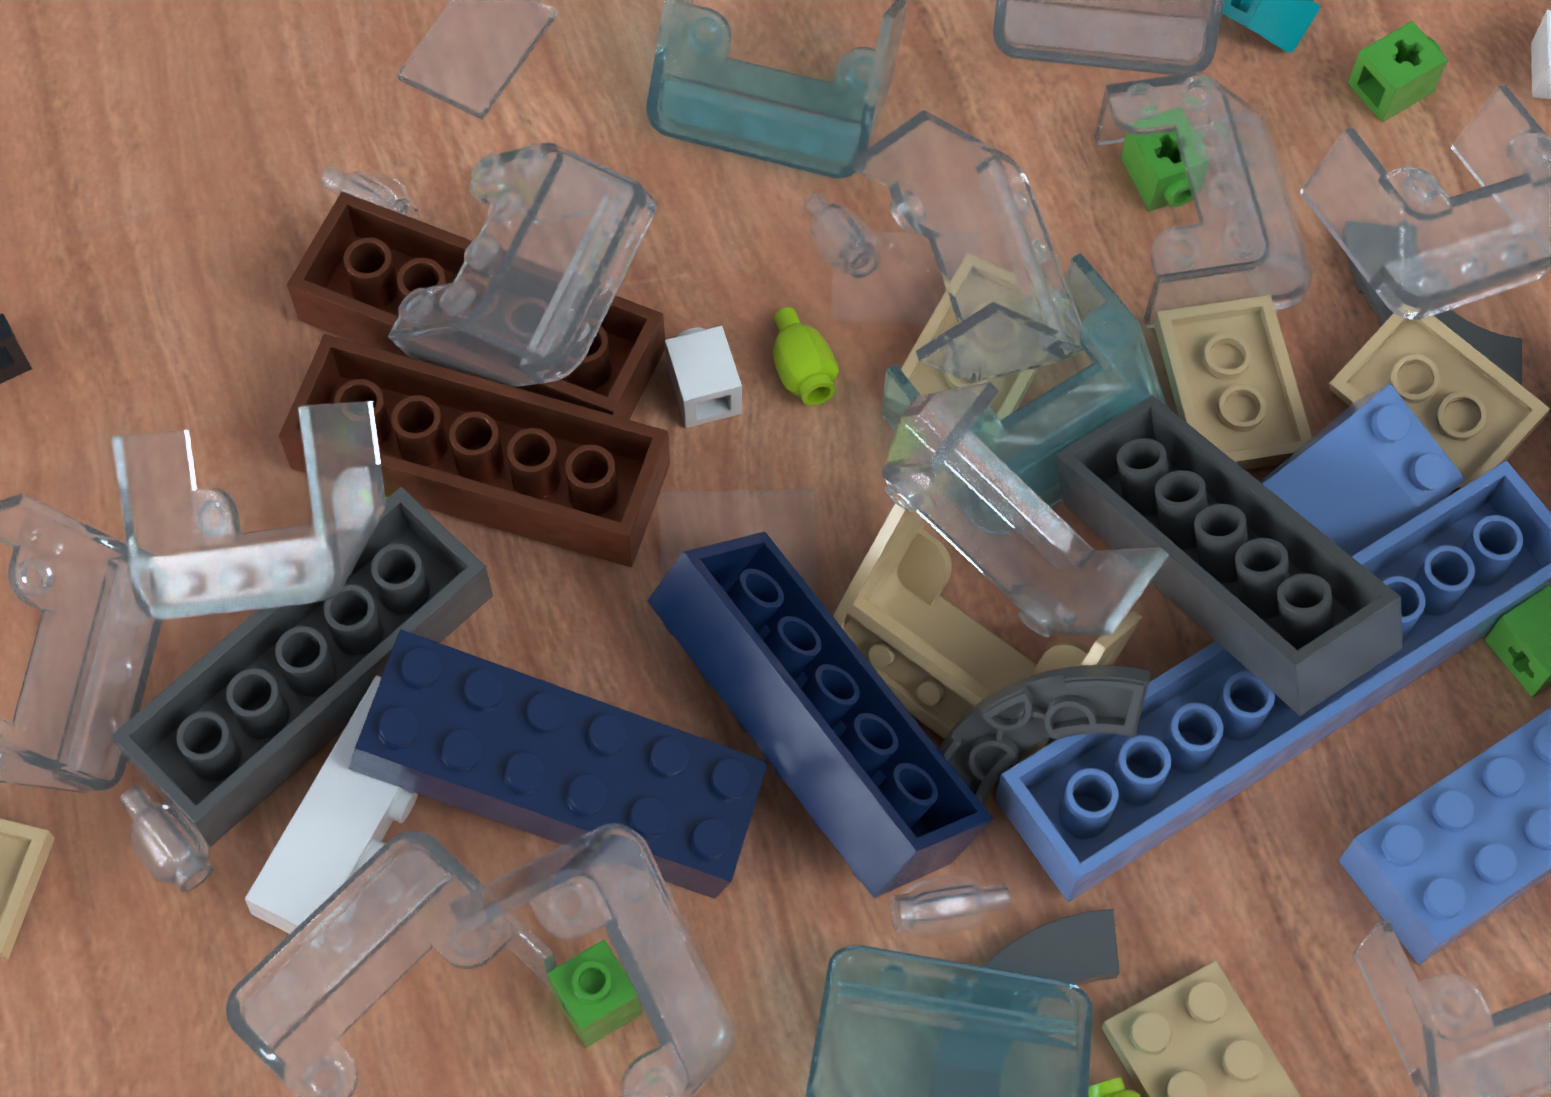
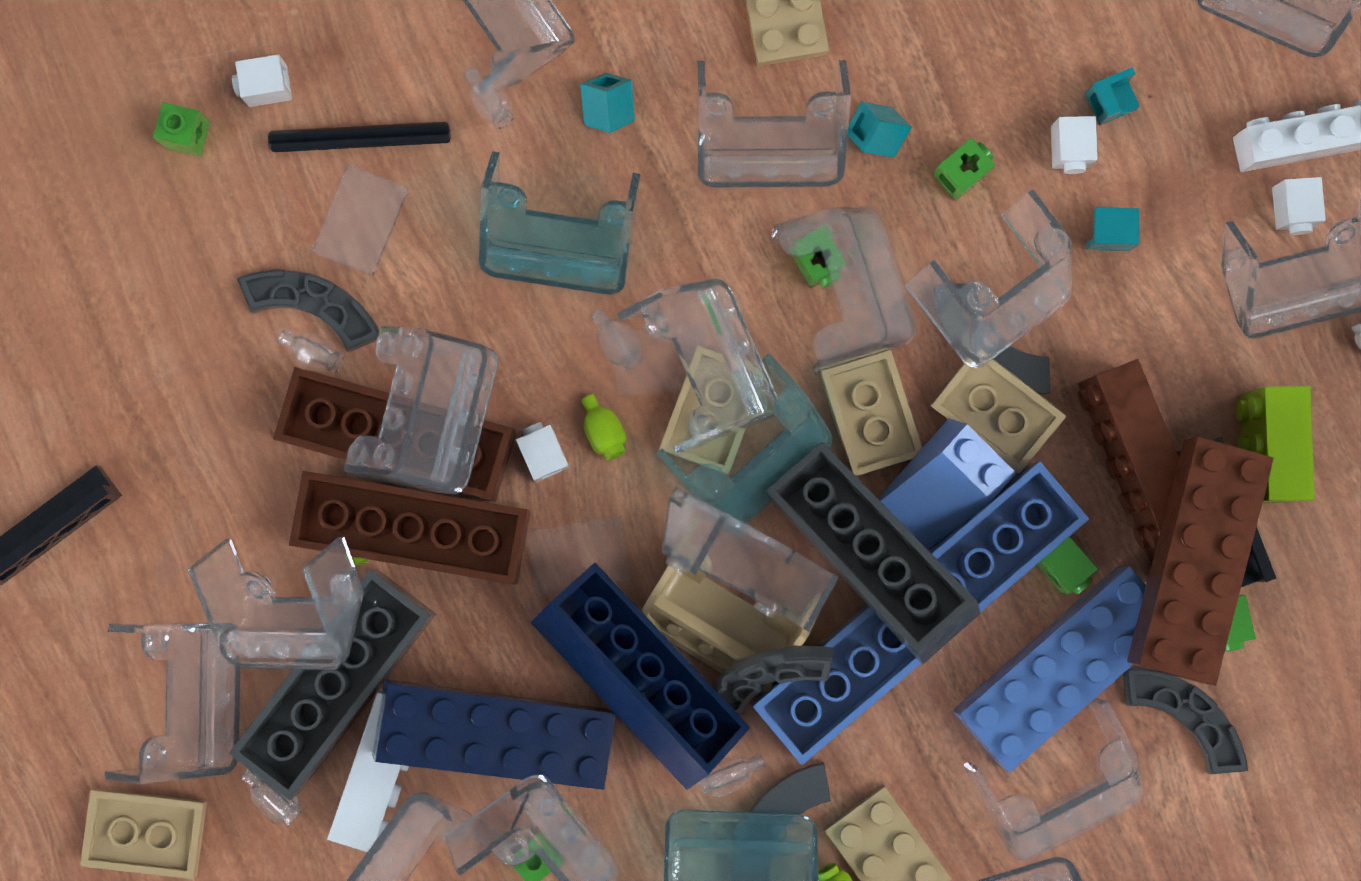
camera: 15 degrees left, 20 degrees up
none -> dark grey tile [237,270,383,352]

